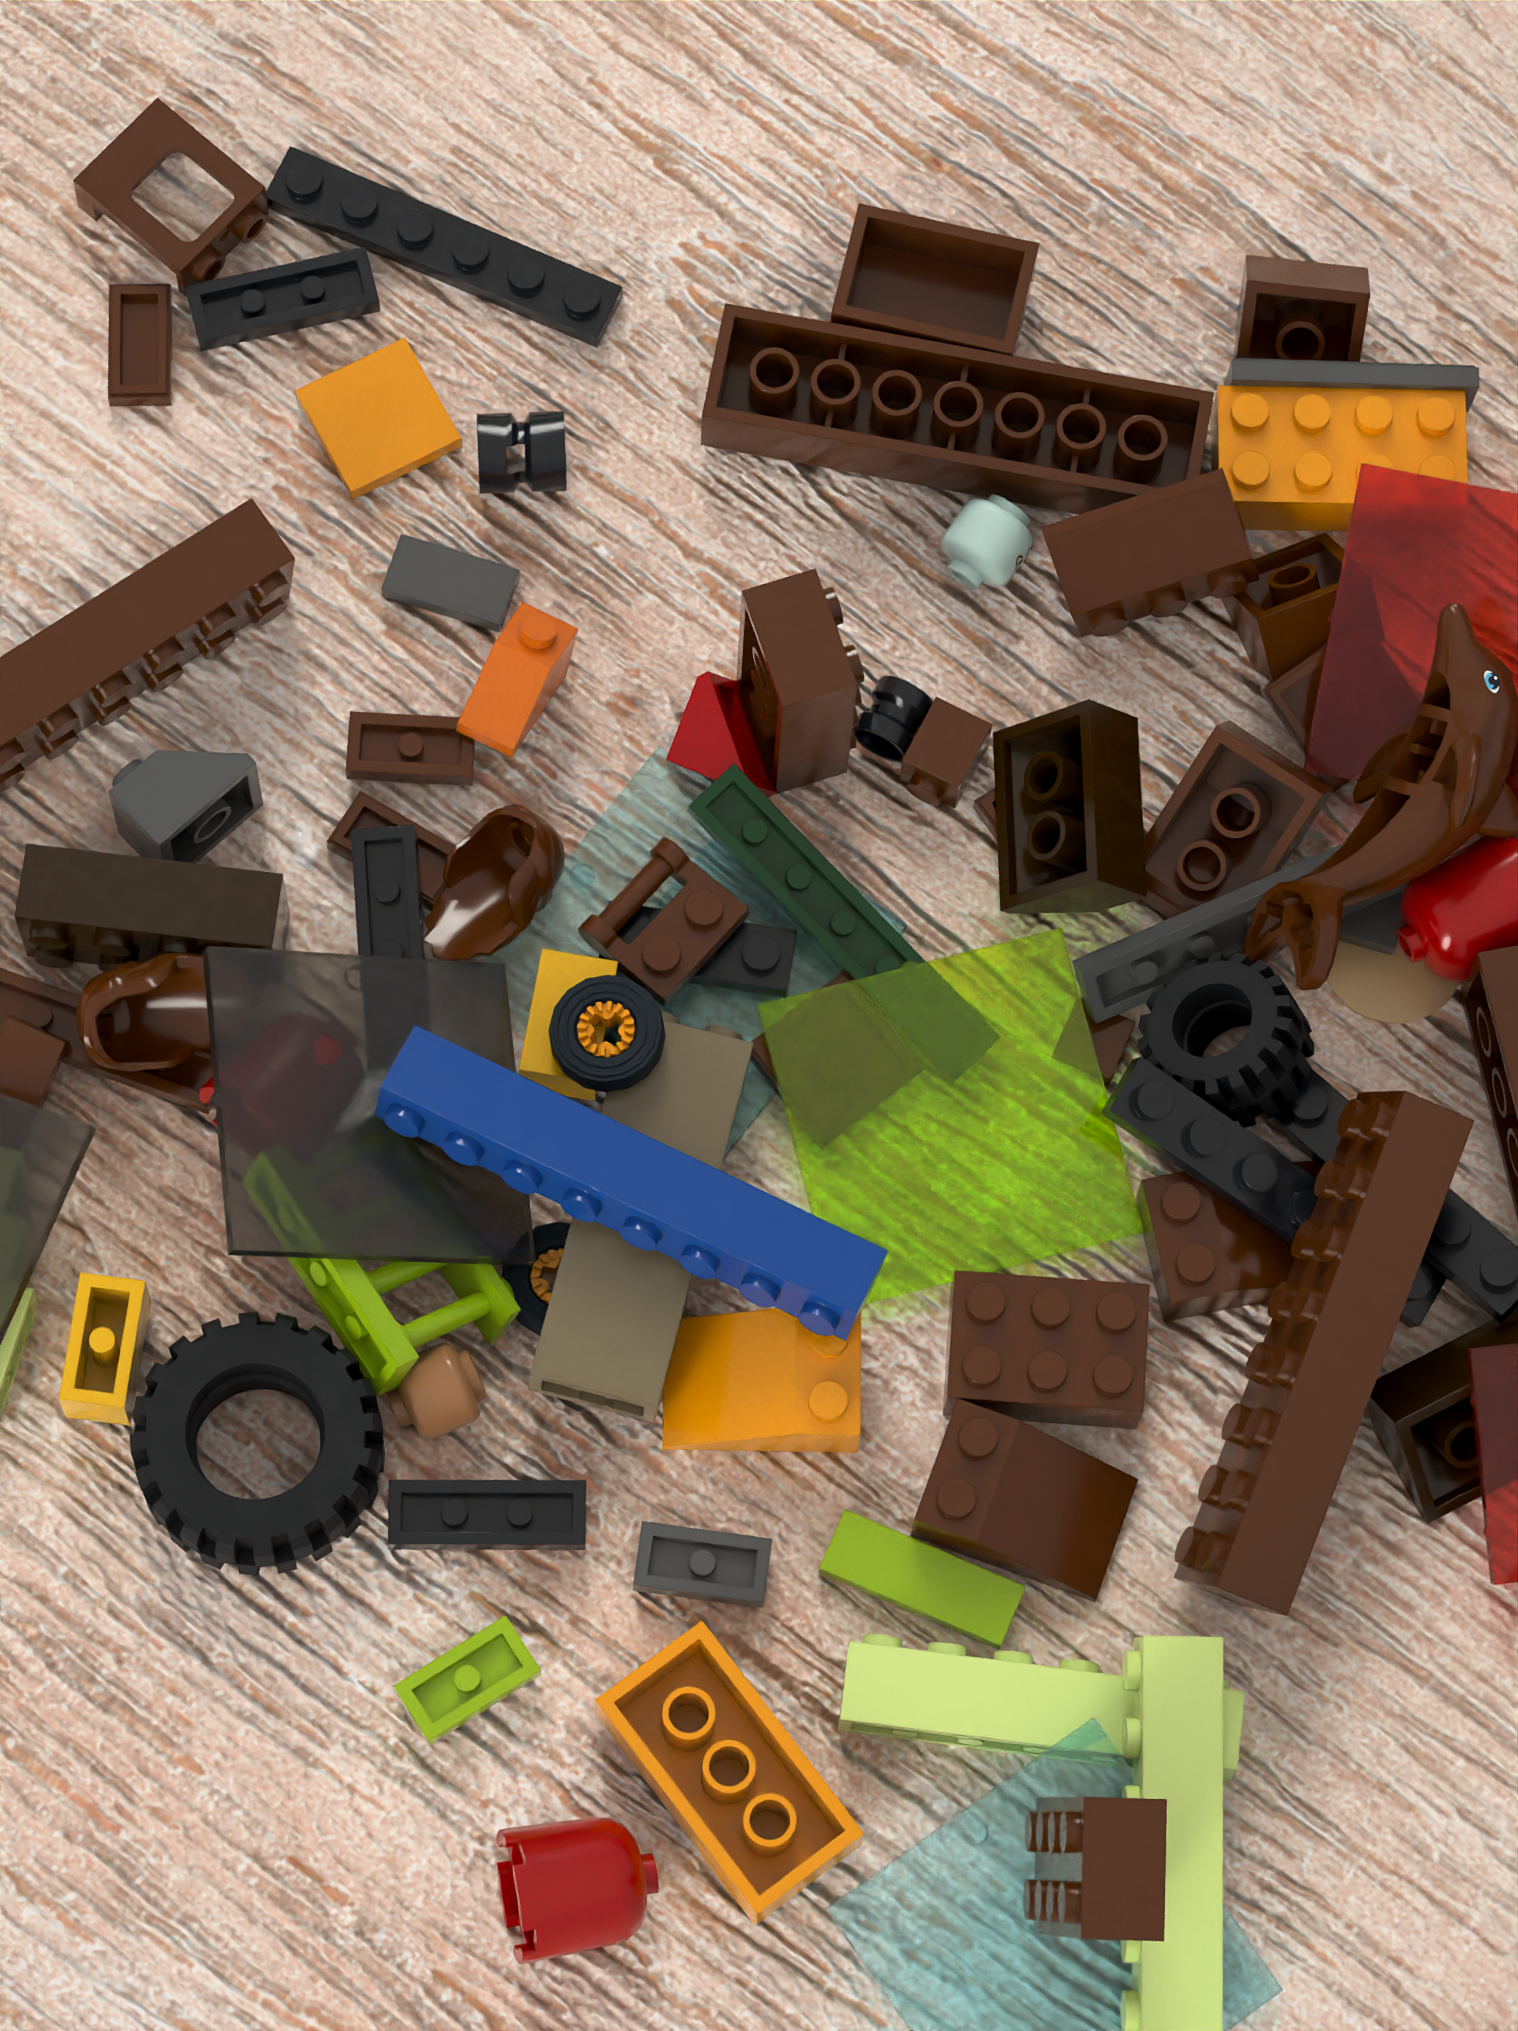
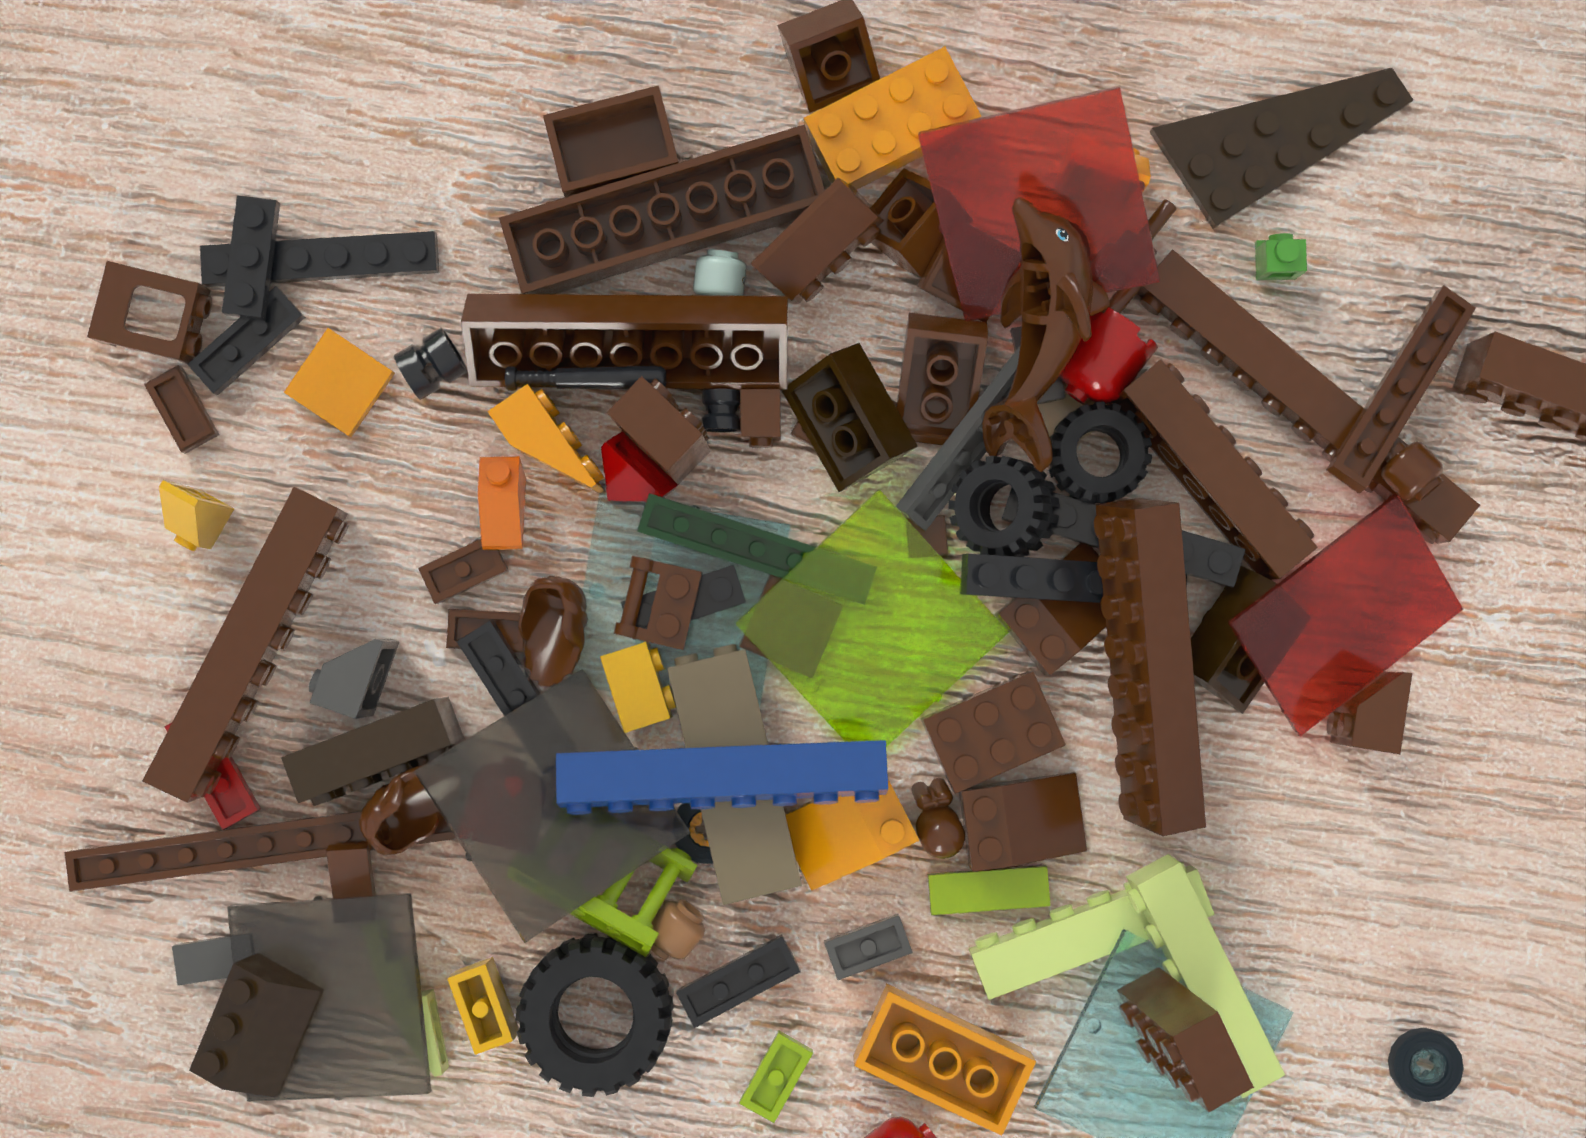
camera: 15 degrees left, 15 degrees up
dark grey tile [381,534,520,633] -> none
black bush [548,975,666,1092] -> none
dark grey tile [1224,358,1479,412] -> none
none -> yellow slope [159,480,234,552]
none -> black plate [222,195,280,320]
none -> reddish brown brick [461,294,788,390]
none -> light orange slope [487,384,605,494]
none -> black piece [505,366,667,391]
none -> reddish brown piece [911,778,965,859]
none -> black tyre [1048,402,1152,504]

